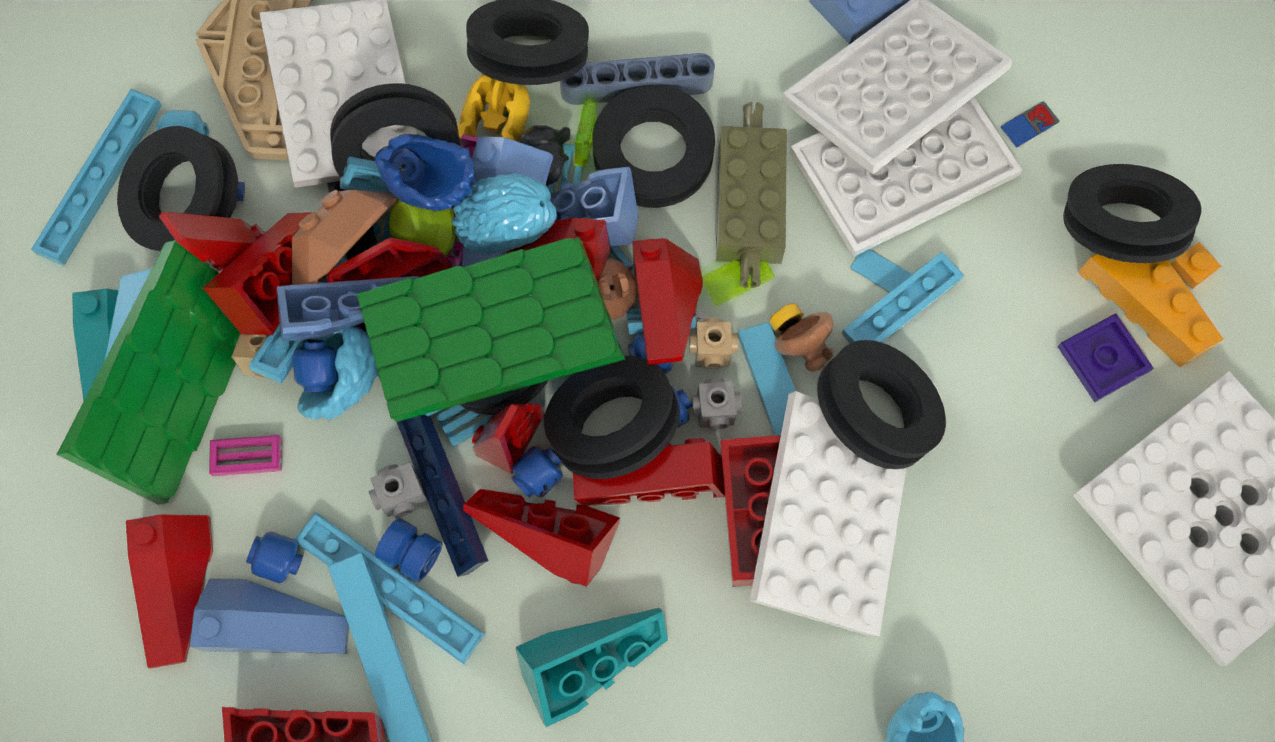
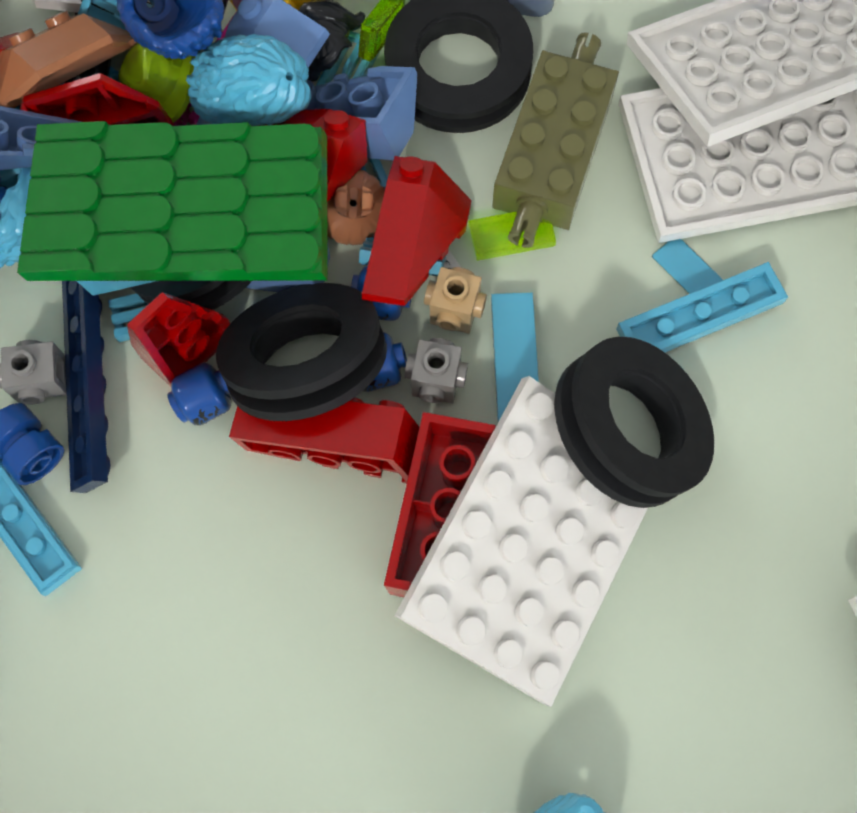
camera: 20 degrees right, 0 degrees up
red wedge [463,489,620,587] -> none
teal wedge [515,608,668,727] -> none
yellow tile [769,303,804,333] -> none
nougat hair [774,312,834,372] -> none

